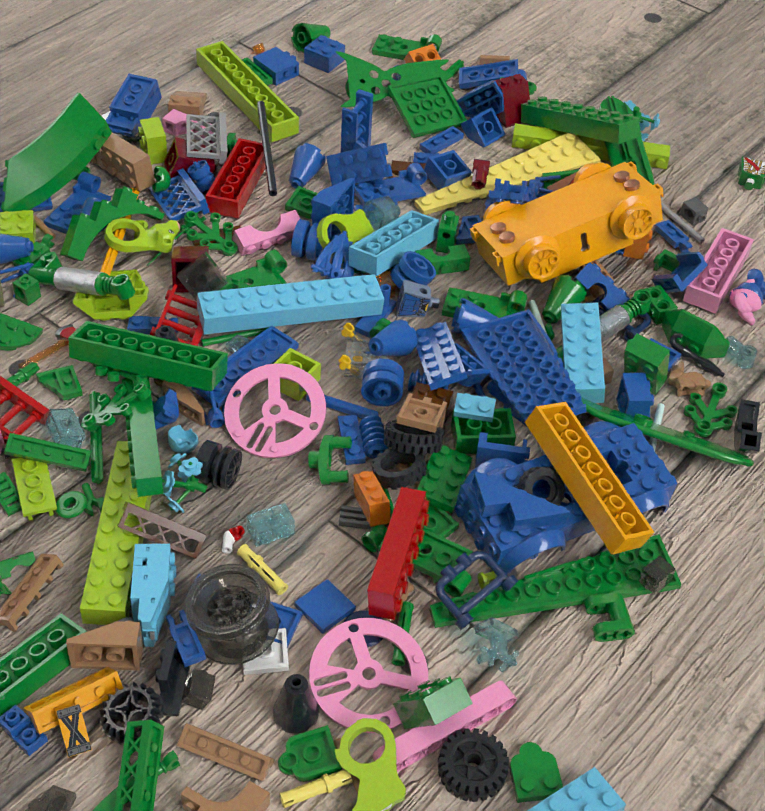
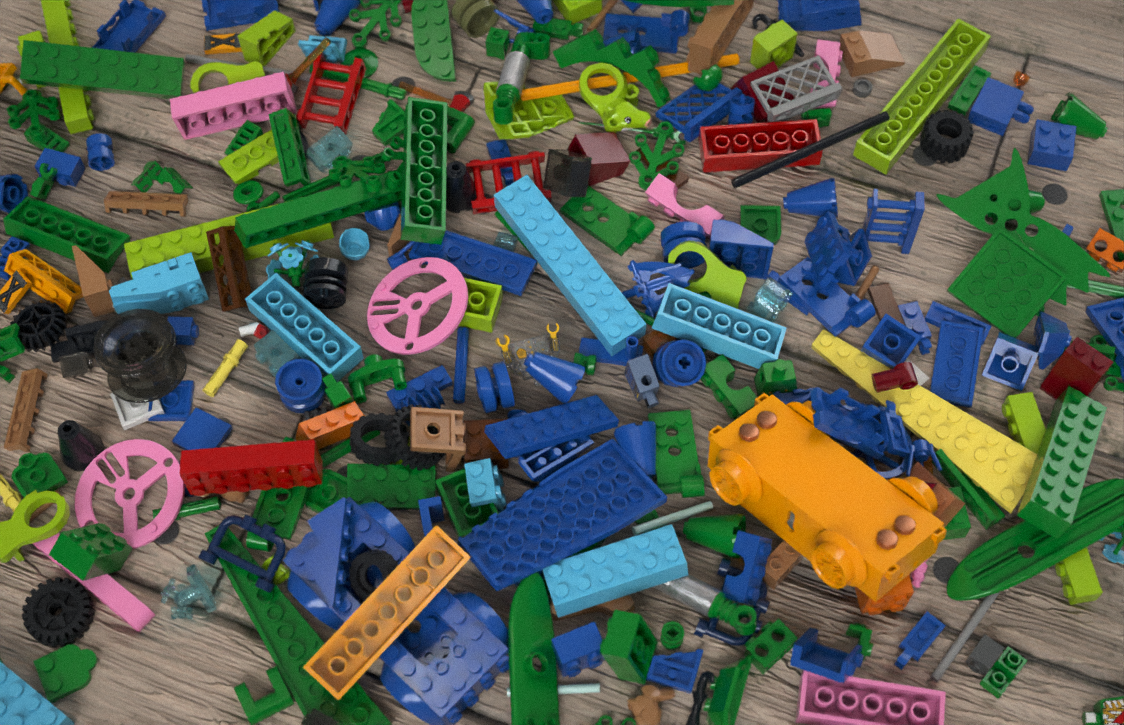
camera: 75 degrees right, 15 degrees up
none -> medium azure brick [245,273,364,382]
none -> blue wheel [275,359,326,413]
none -> green piece [322,374,353,410]
none -> black tyre [920,110,974,164]
none -> blue tile [930,320,984,408]
none -> green slope [979,646,1028,699]

